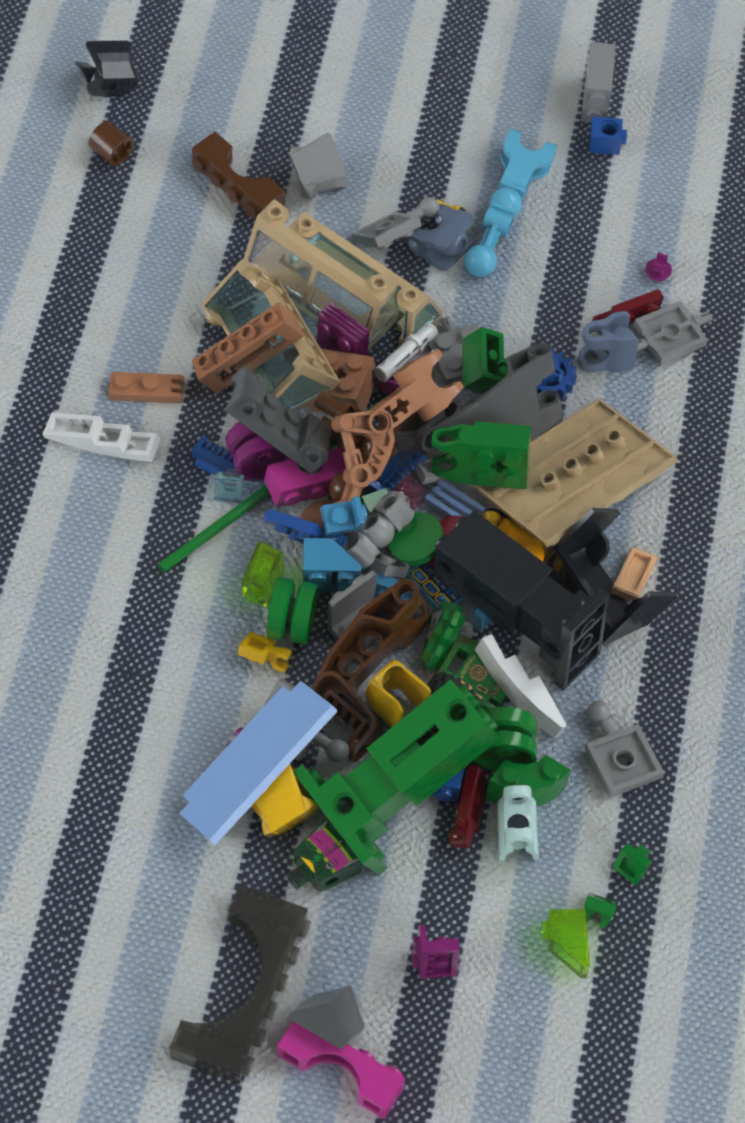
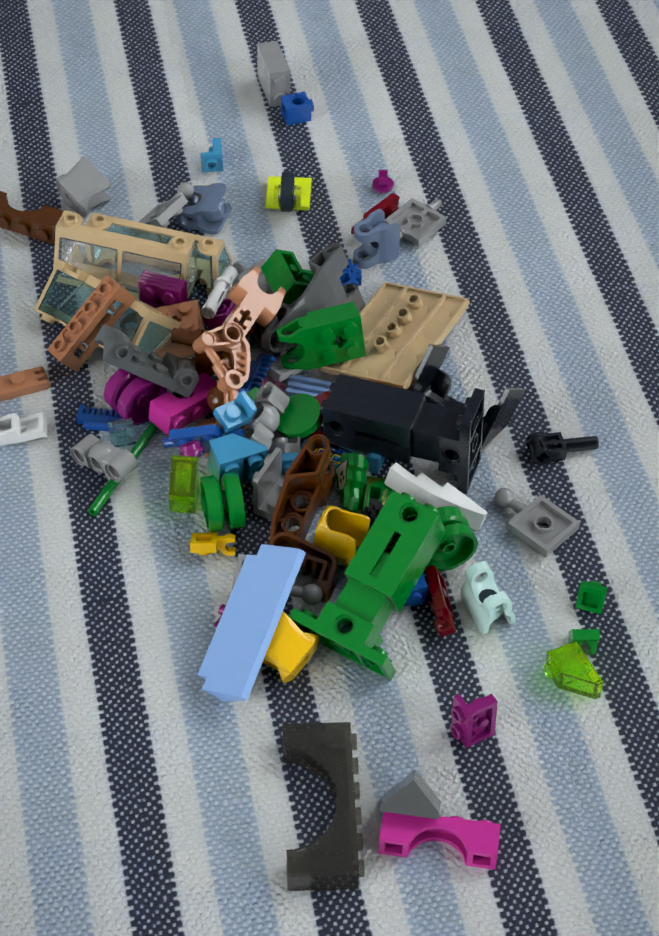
camera: 20 degrees left, 10 degrees down
torso [287,818,363,892] -> none
medium azure piece [464,128,558,278] -> none
green brick [485,755,571,807] -> none
light nougat tile [611,547,658,601] -> none
none -> light grey piece [70,434,138,482]
none -> magenta plate [179,440,204,461]
none -> dark azure bracket [201,138,223,172]
none -> neon yellow plate [266,172,312,212]
none -> black connector [525,432,599,465]

